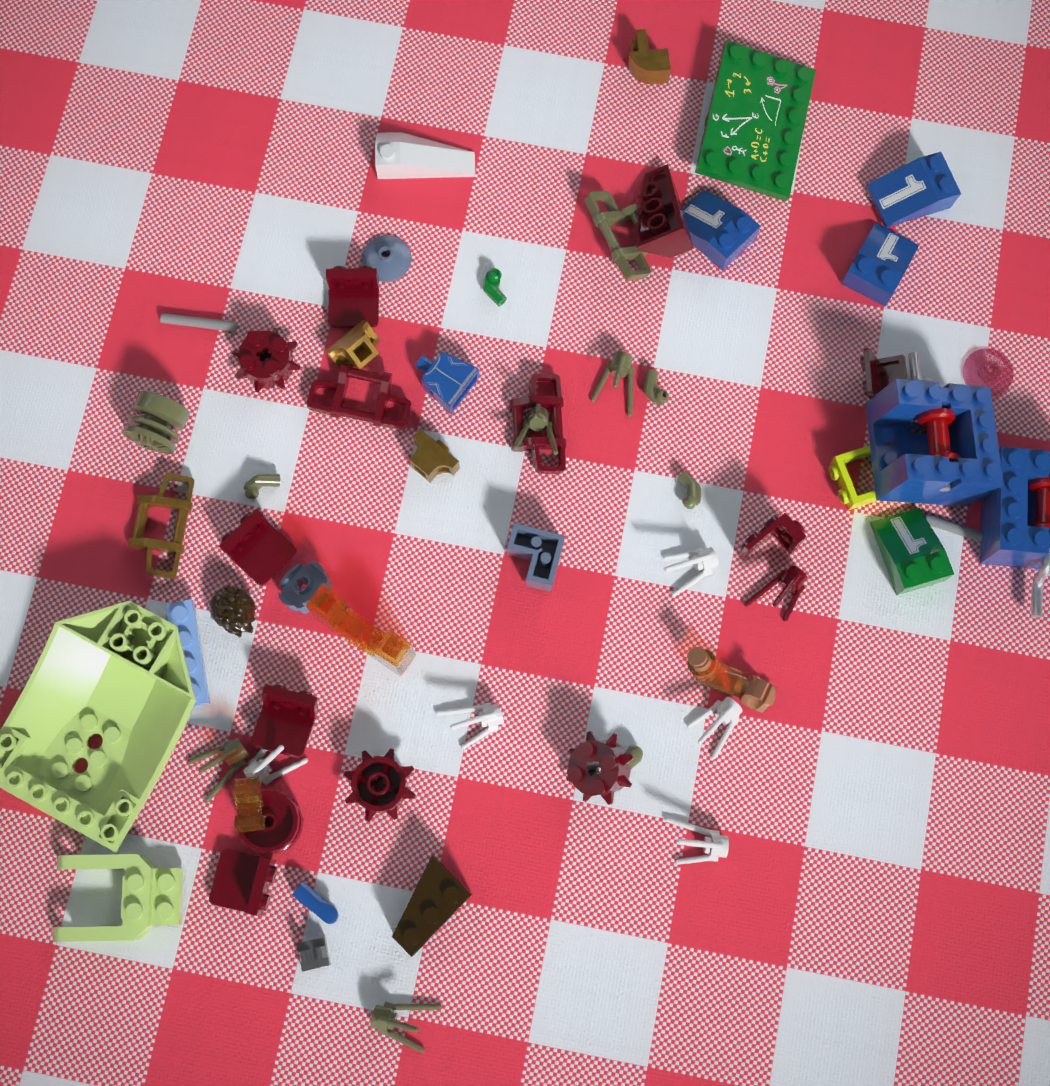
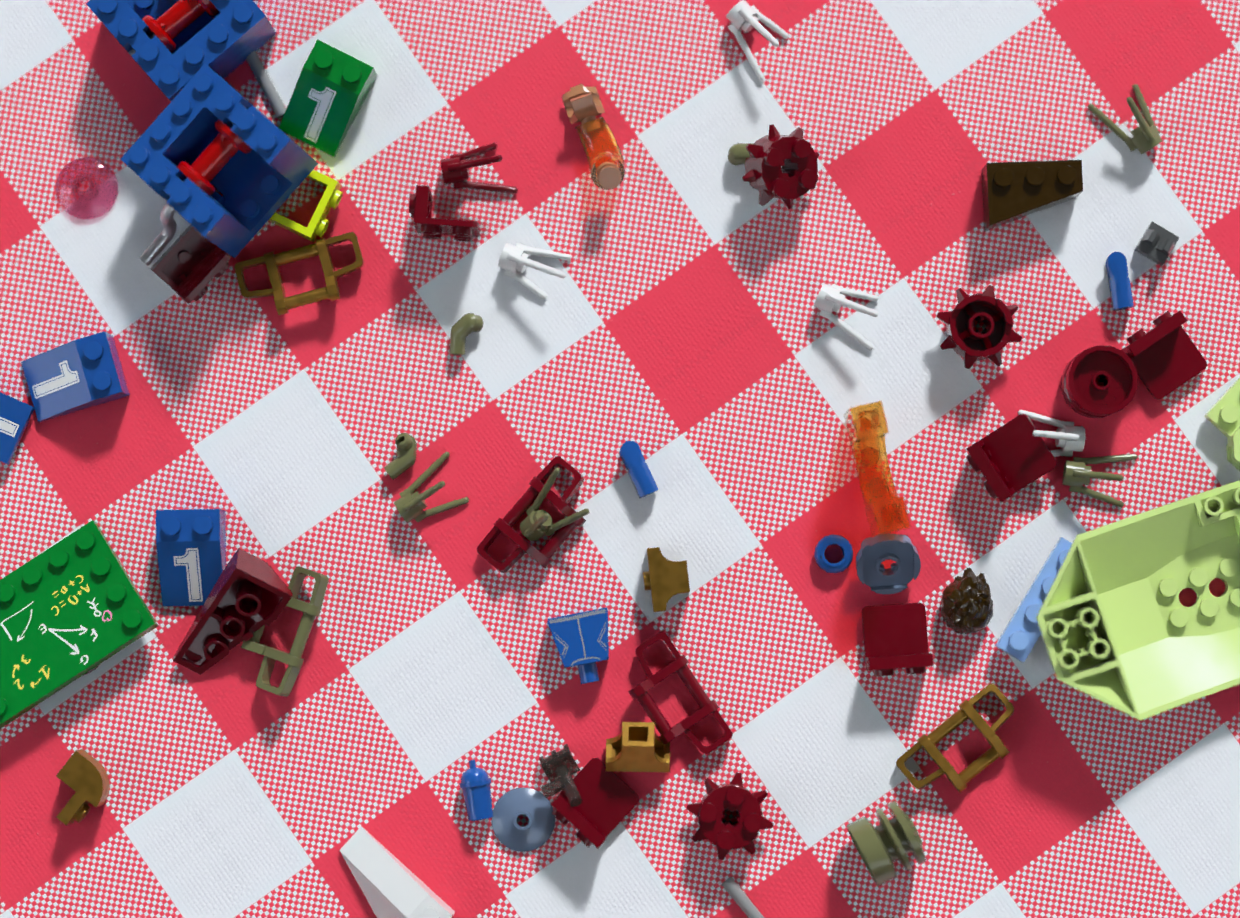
camera: 130 degrees left, 10 degrees up
clear orange leg [233,776,265,832] -> none
olive arm [243,474,280,499] -> none
green arm [483,268,507,307] -> none
sand blue brick [507,523,565,592] -> none
white plant [687,697,743,759] -> none
none -> pearl gold bar [234,232,364,316]
none -> blue piece [459,760,494,821]
none -> clear smoke arm [539,744,582,807]
none -> blue bar [620,441,658,499]
none -> blue piece [814,534,854,574]

